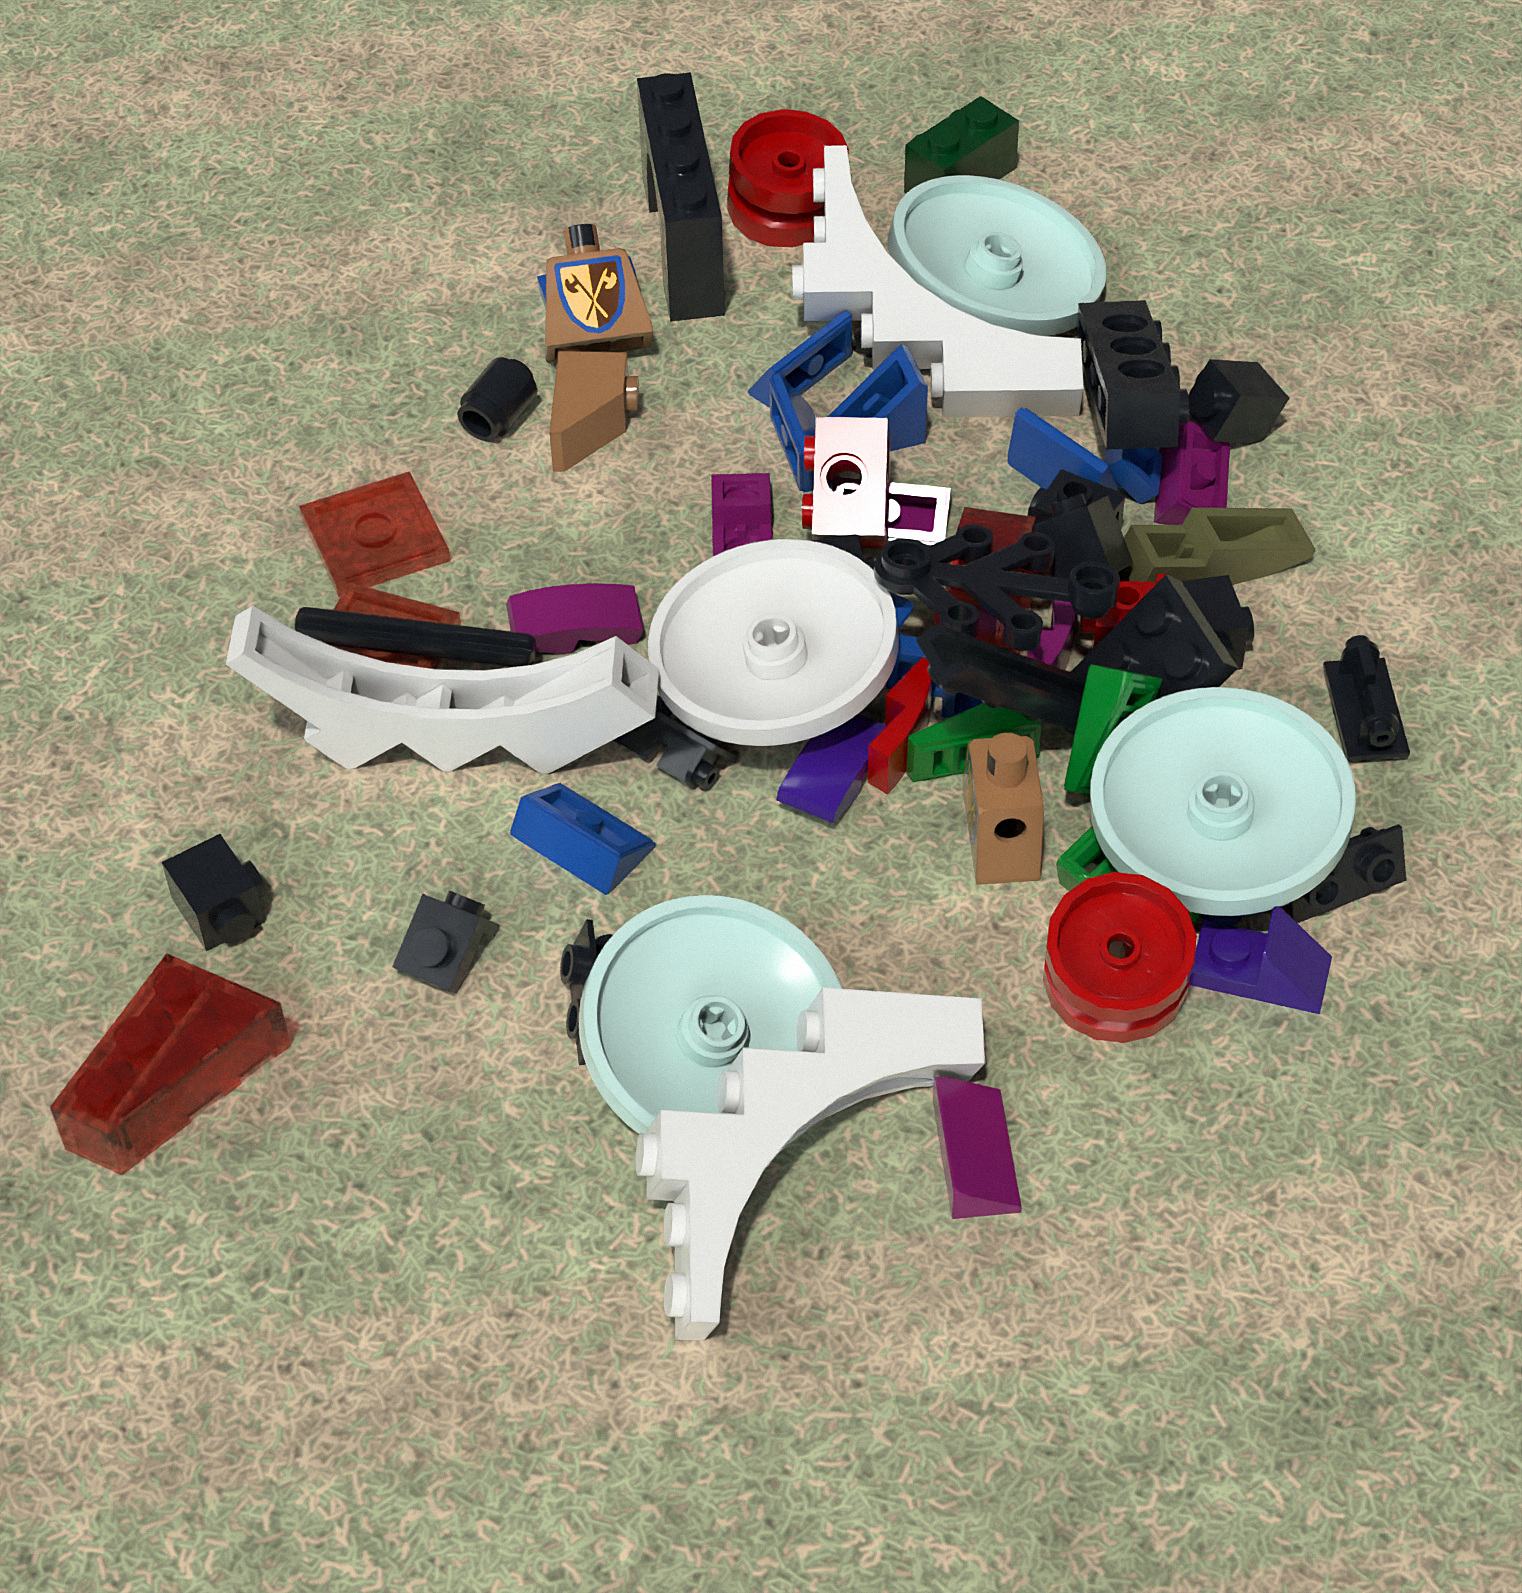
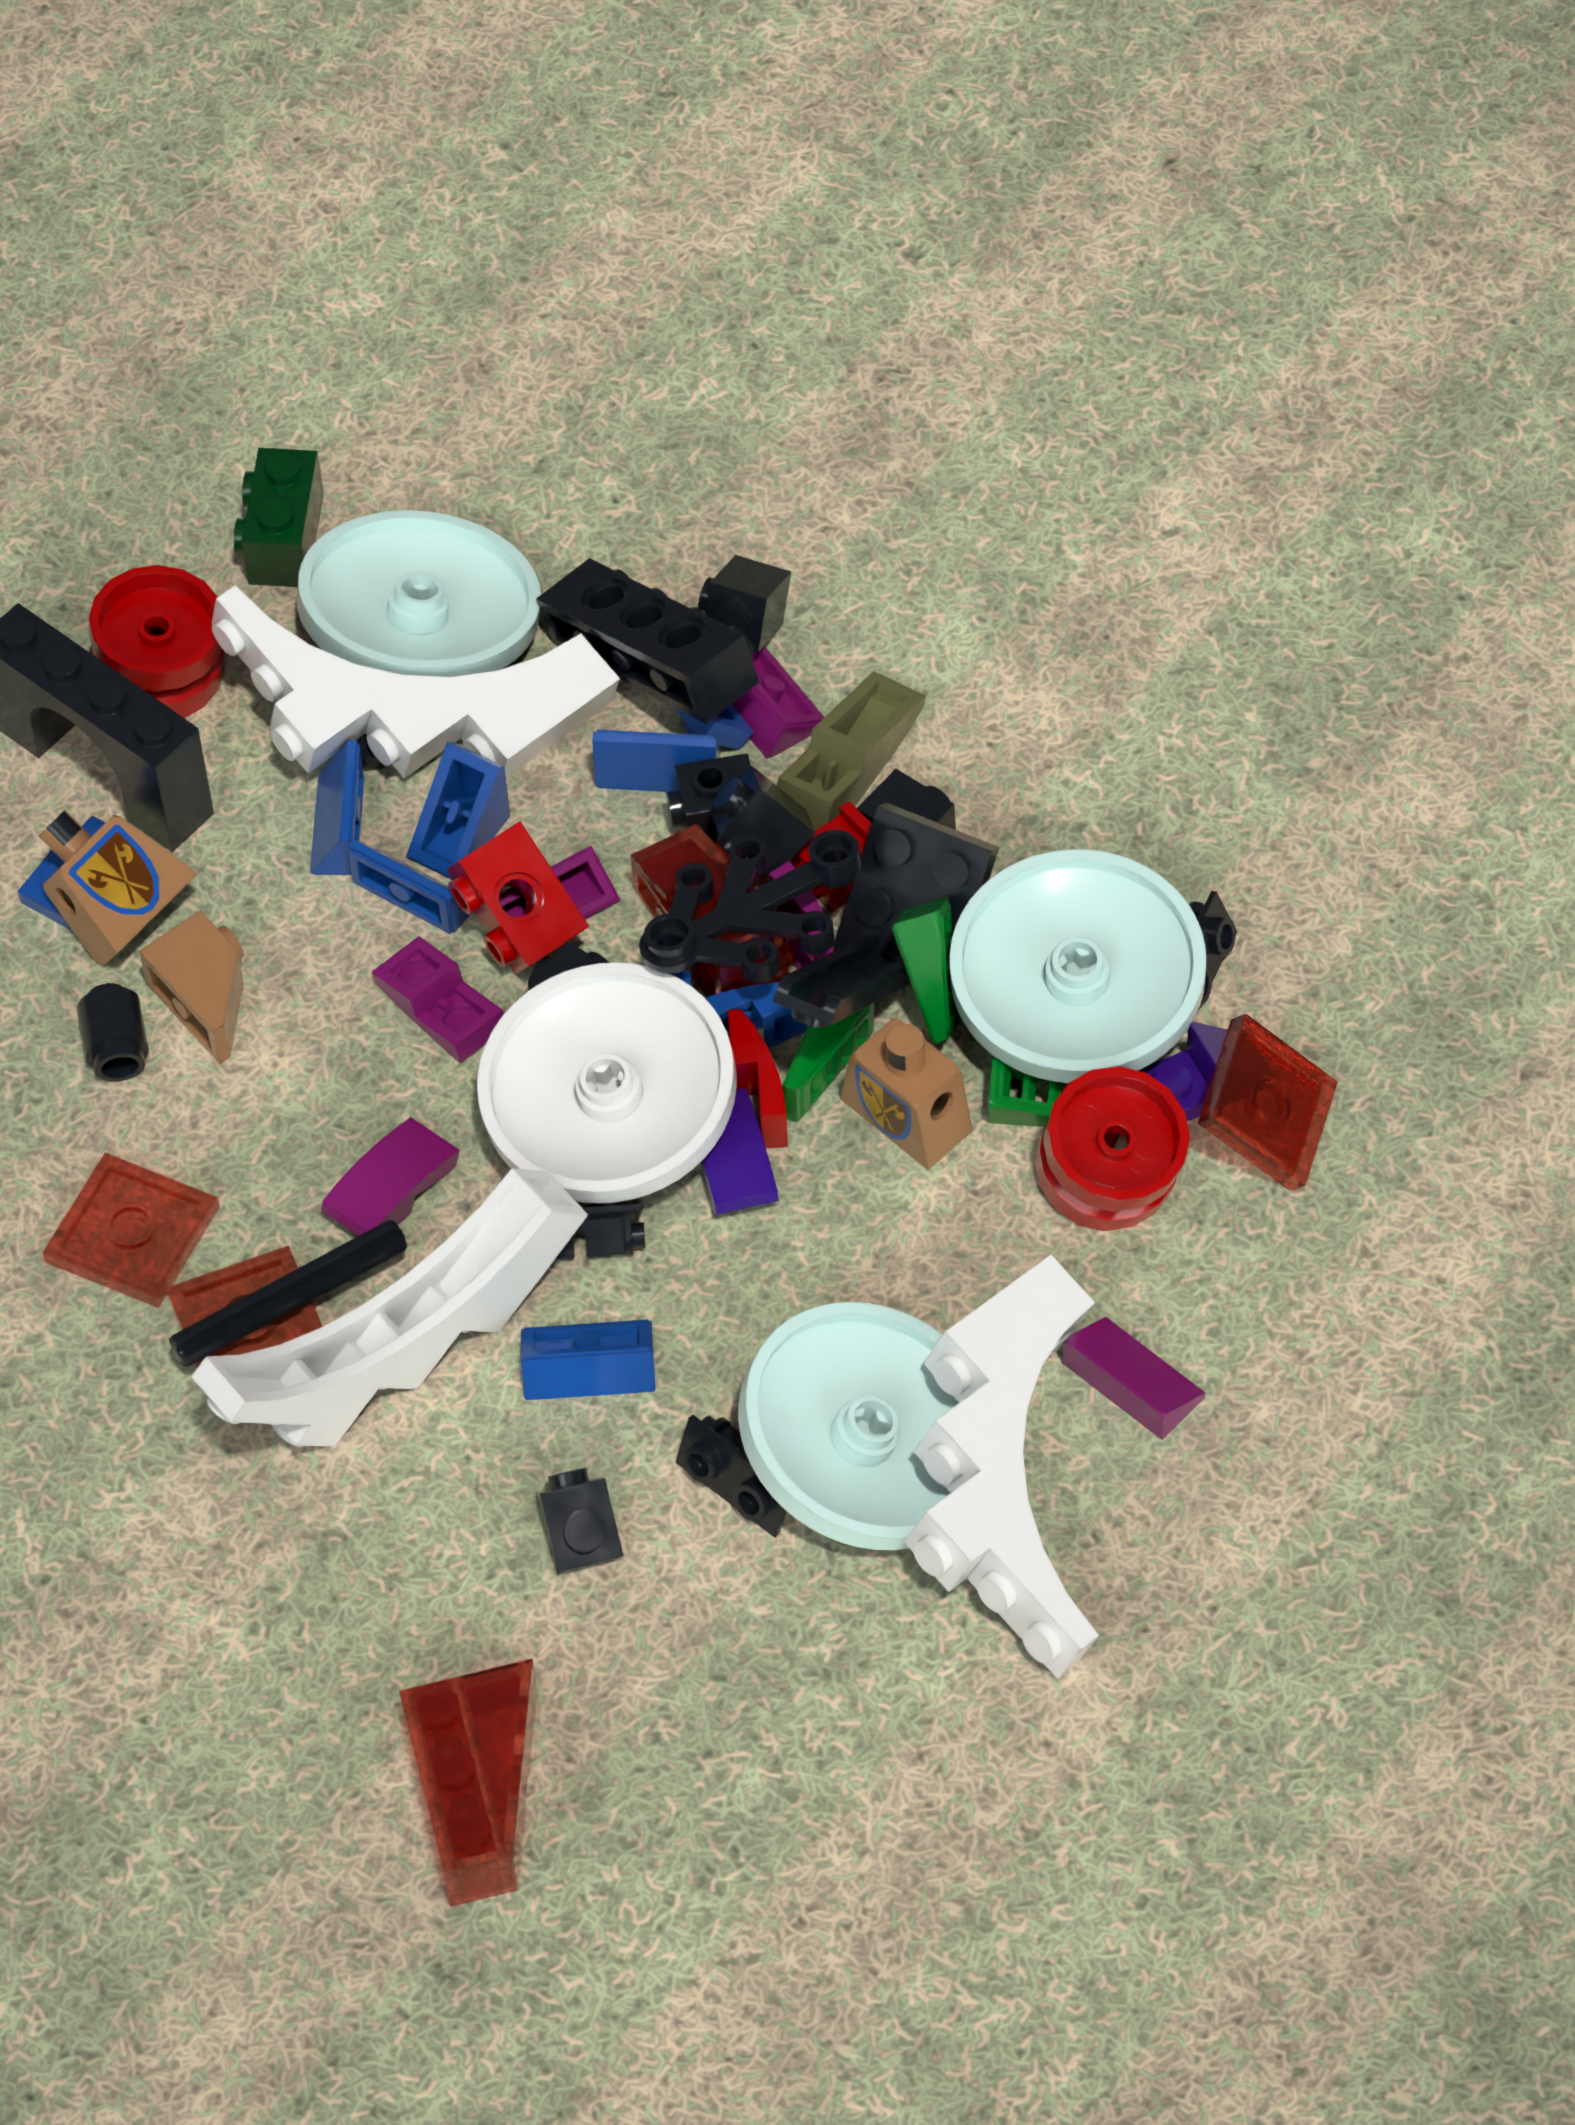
camera: 40 degrees left, 5 degrees up
black brick [162,834,267,952] -> none
black hinge [1323,635,1410,761] -> none
none -> clear red tile [1197,1013,1338,1191]

